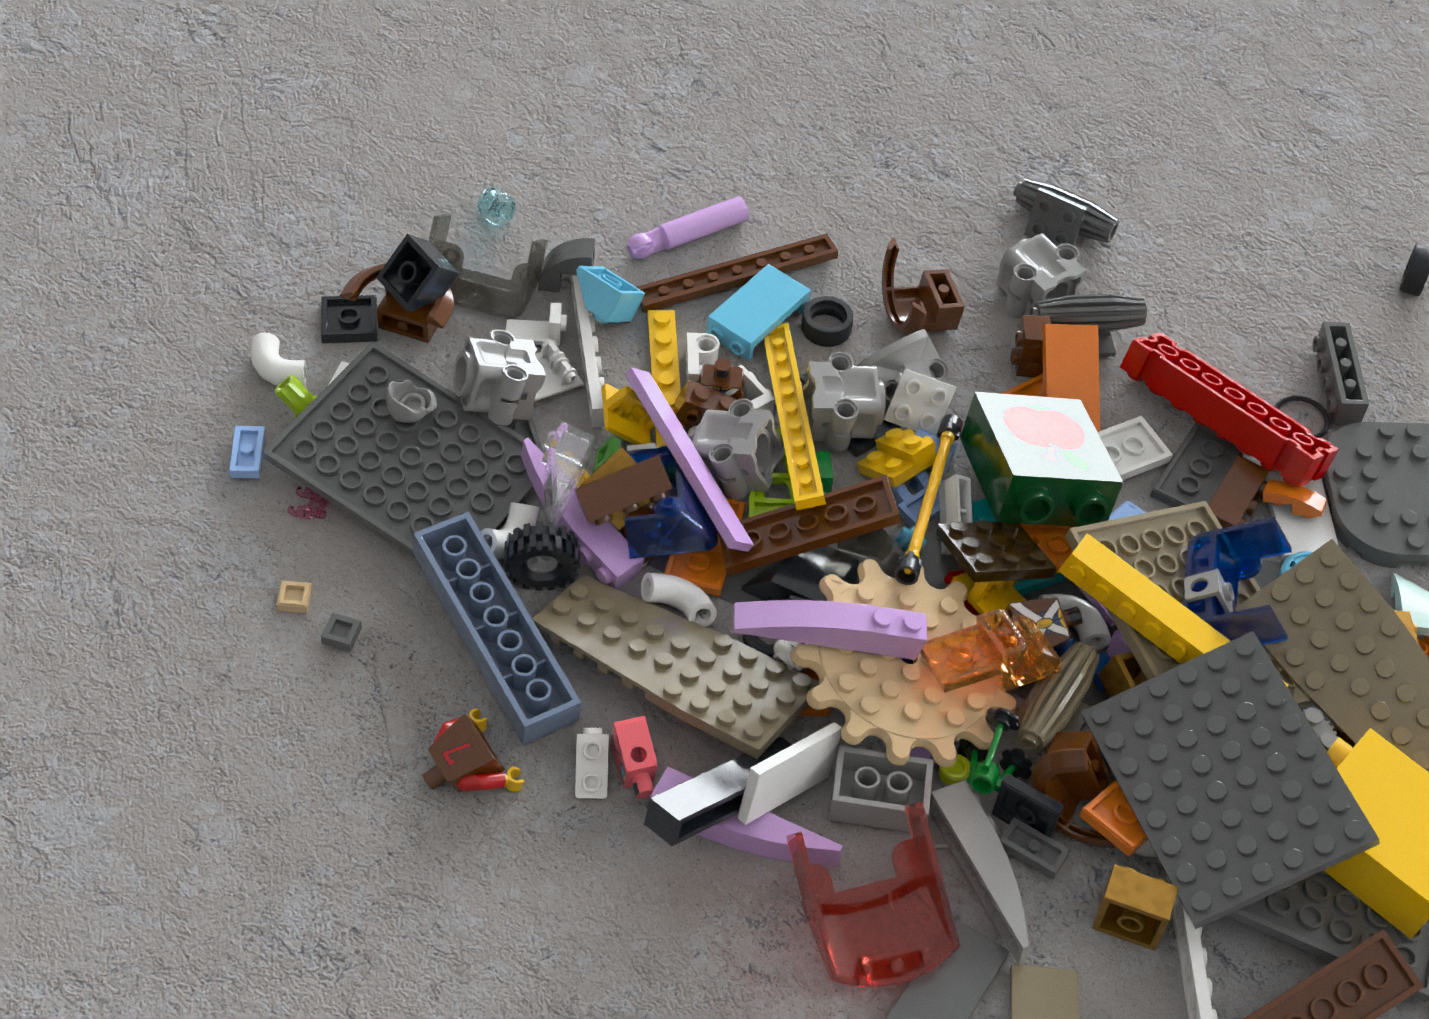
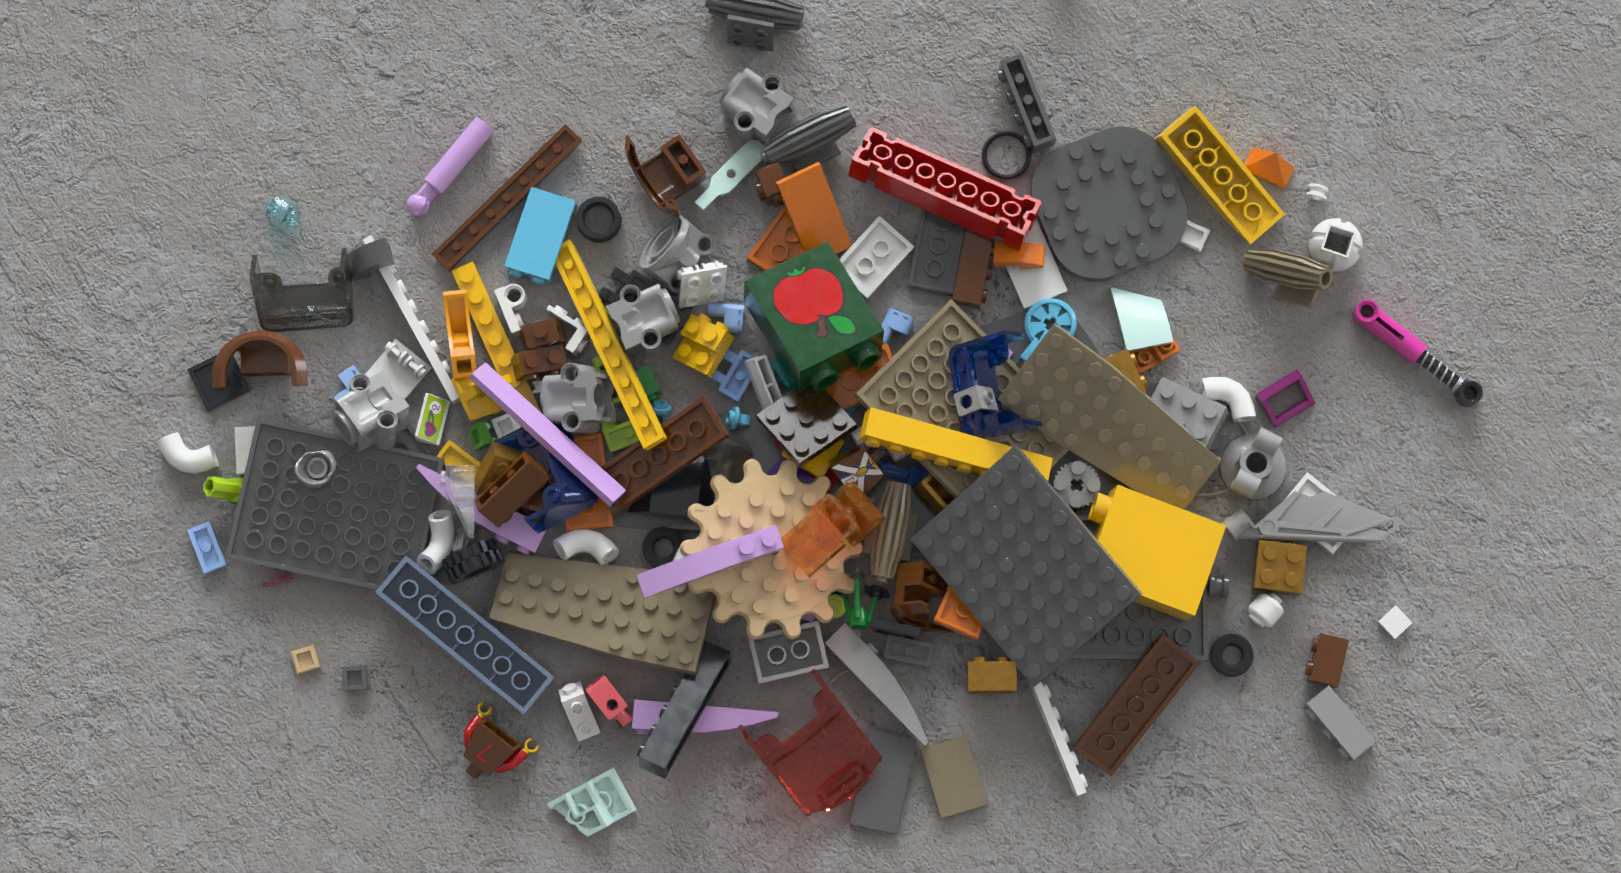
camera: 10 degrees left, 30 degrees up
black slope [376,233,460,312] -> none
white bracket [506,303,567,346] -> none
medium azure slope [576,266,646,324] -> none
white tile [738,722,842,825] -> none
hose [894,414,963,585] -> none
none -> slope [415,393,450,446]
none -> light orange arch [442,289,477,379]
none -> light aqua slope [547,768,637,837]
none -> light aqua piece [695,140,764,211]

